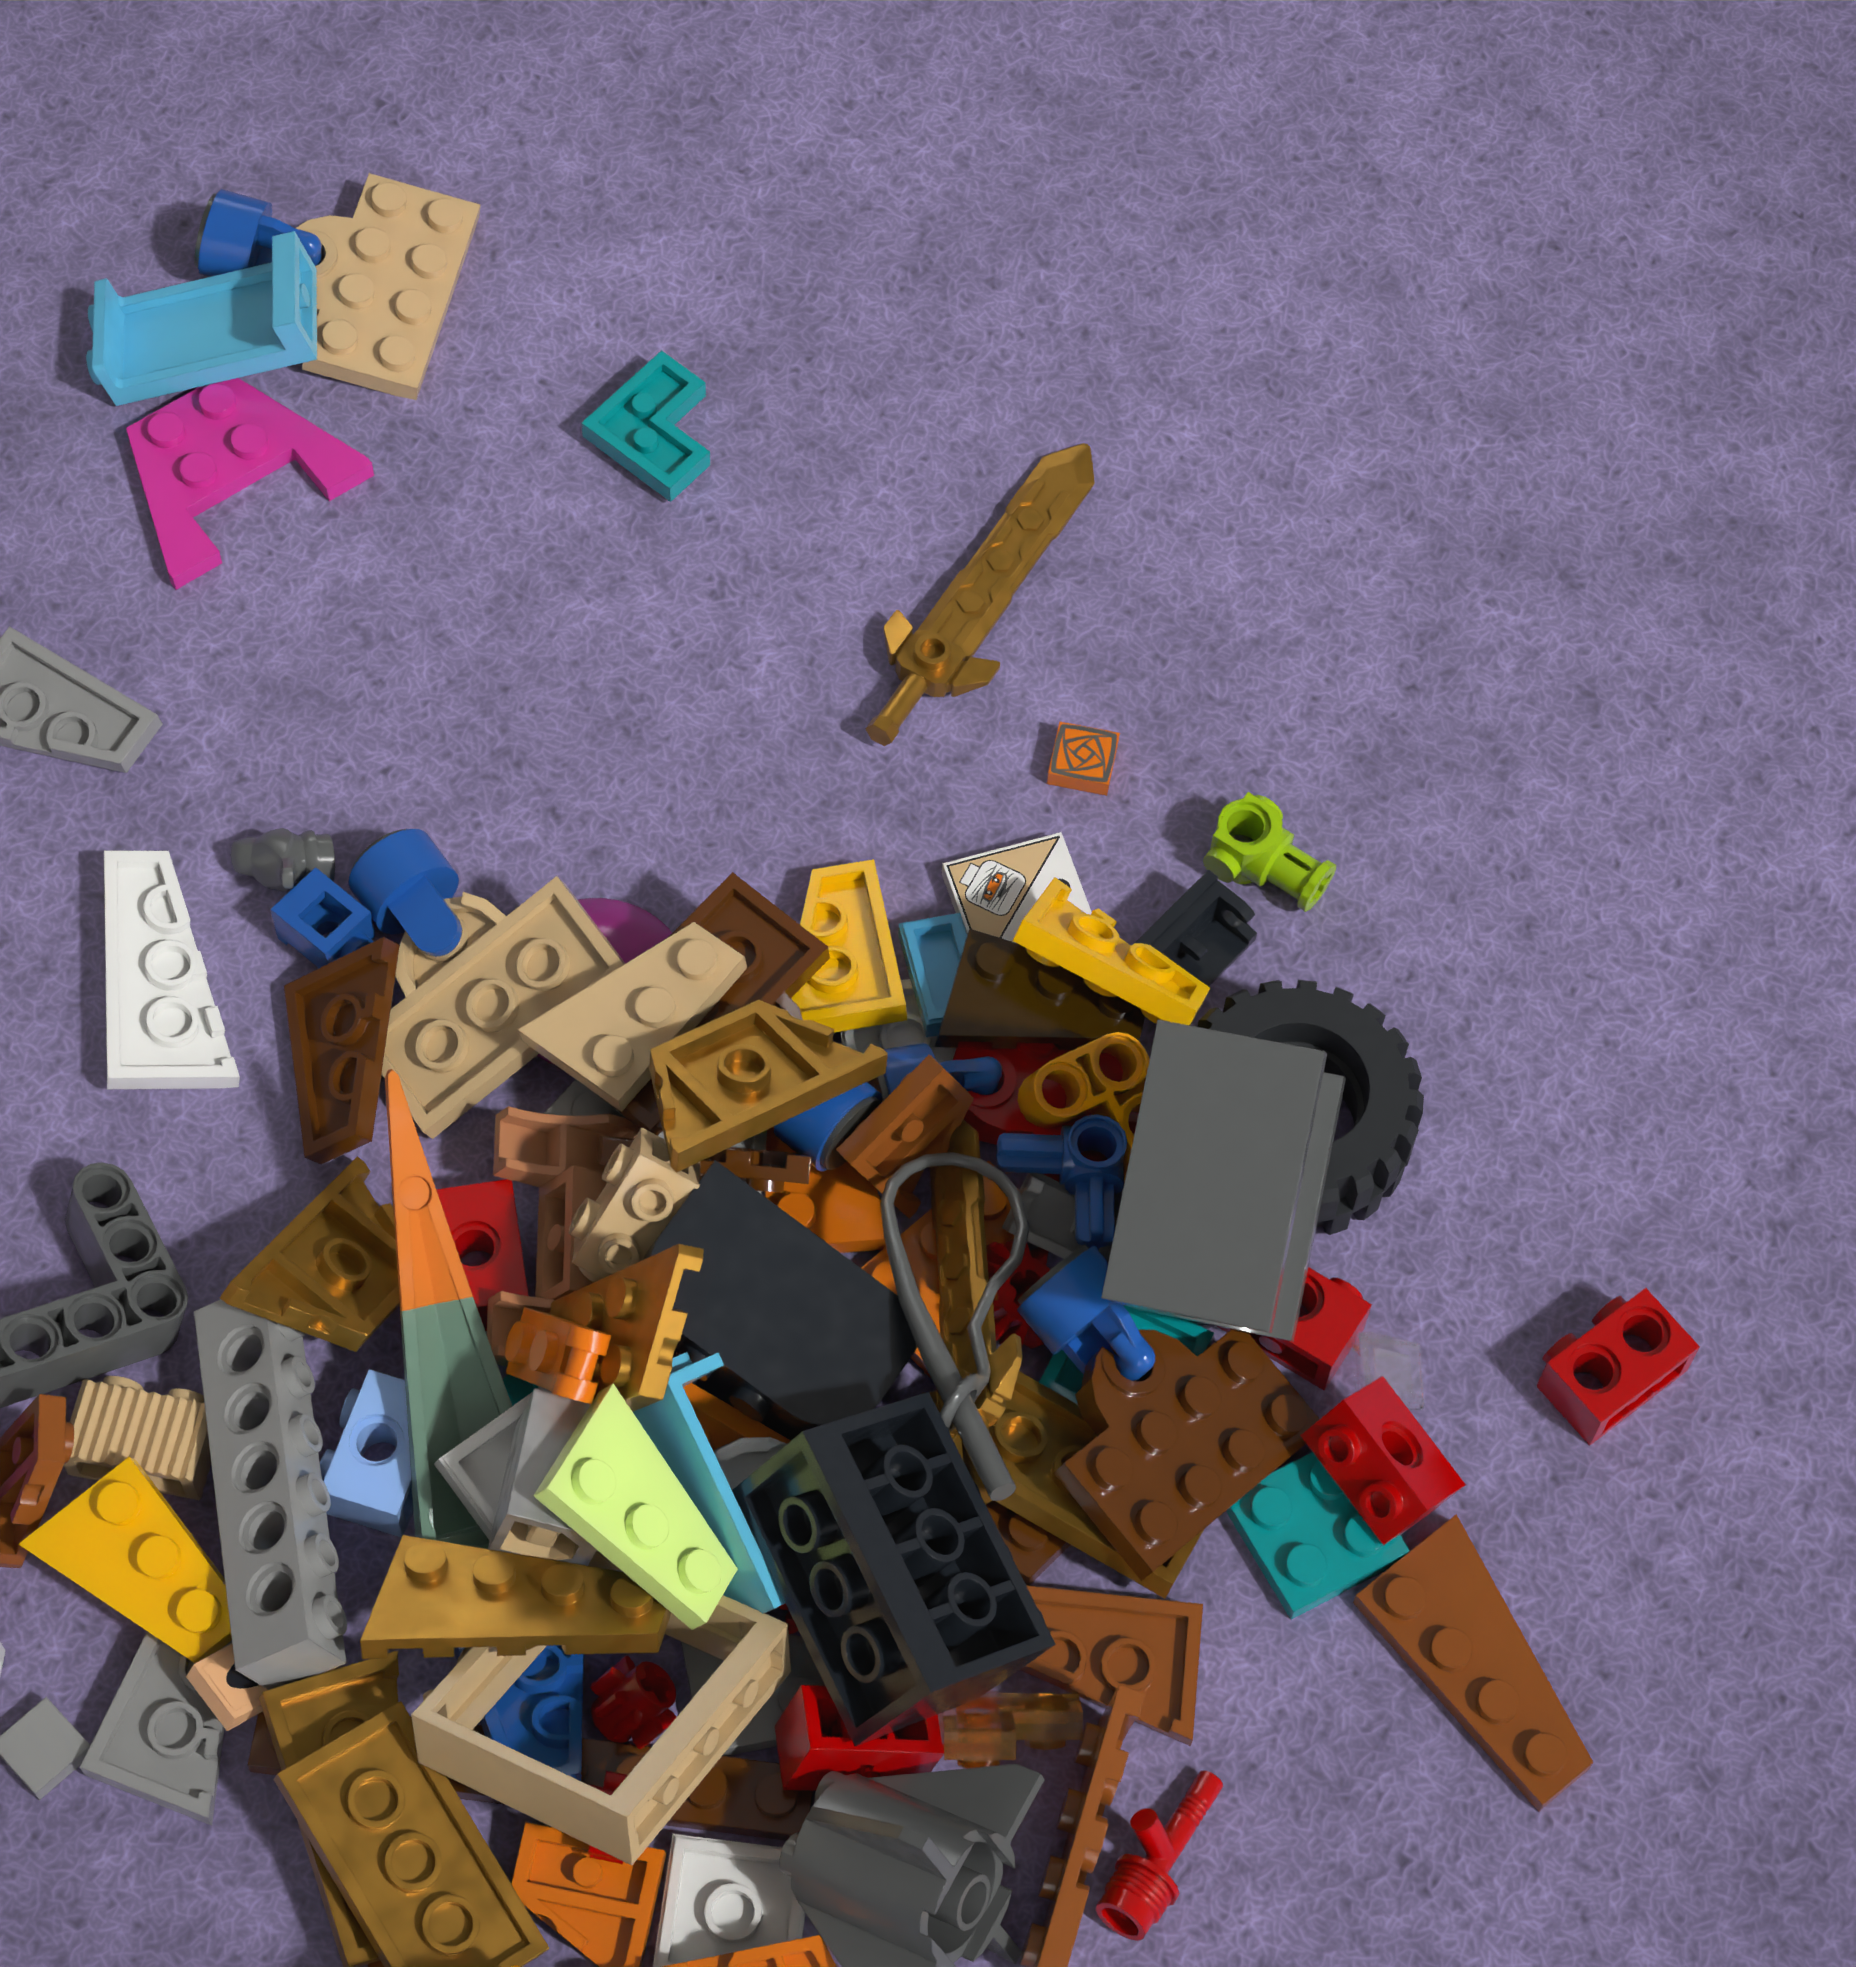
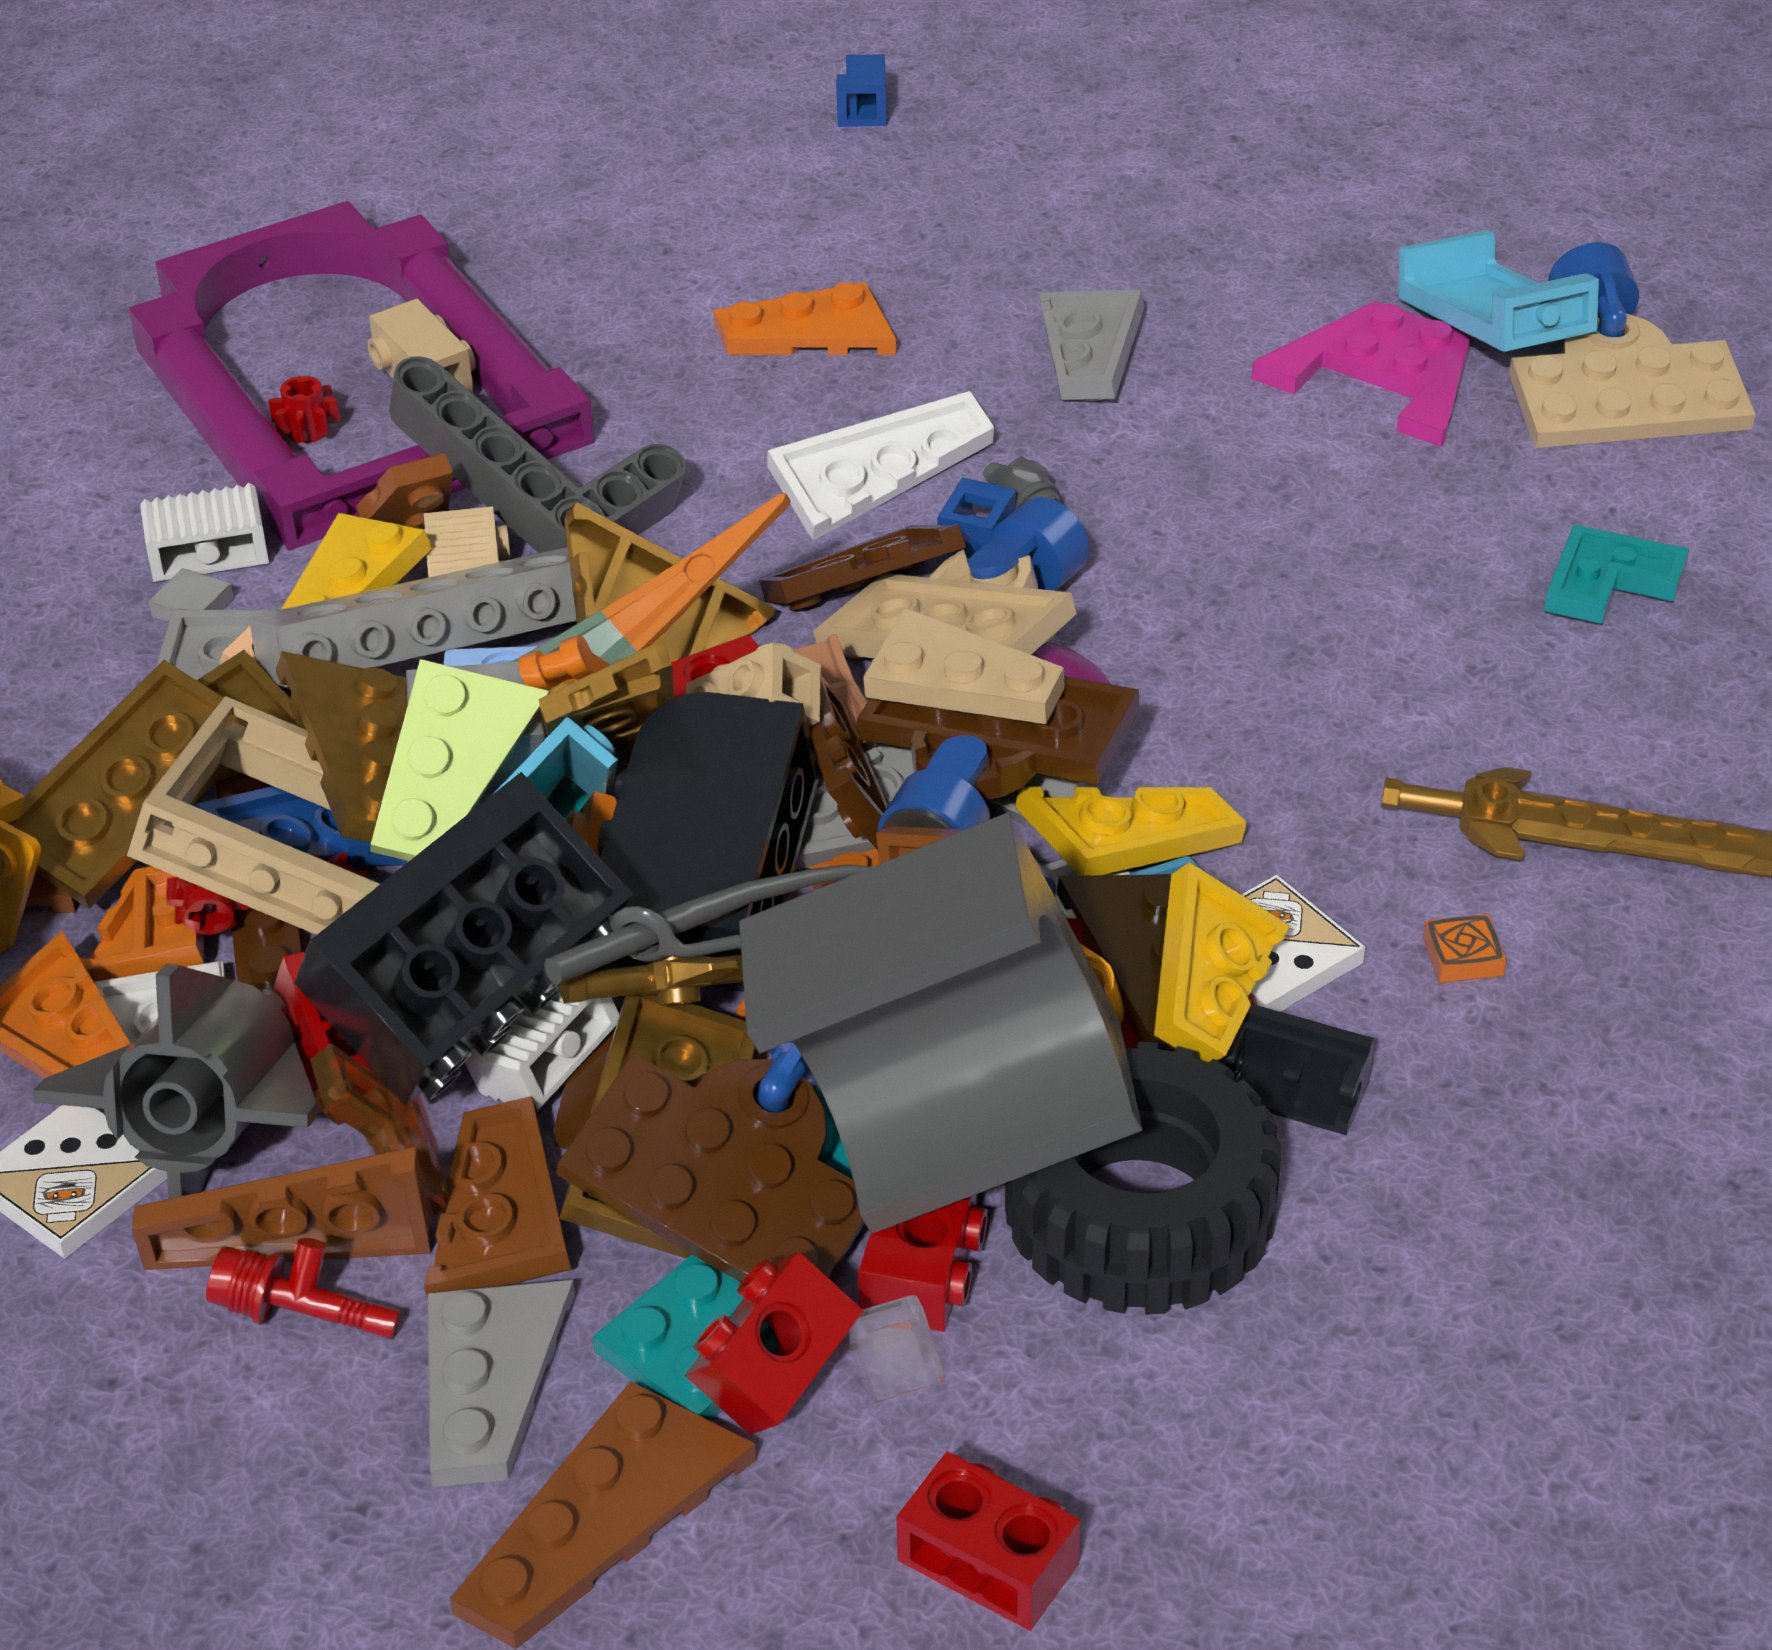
camera: 75 degrees right, 20 degrees down
pearl gold wing [649,1000,888,1172] -> none
lime connector [1203,792,1337,912] -> none
none -> light grey wing [428,1280,575,1487]

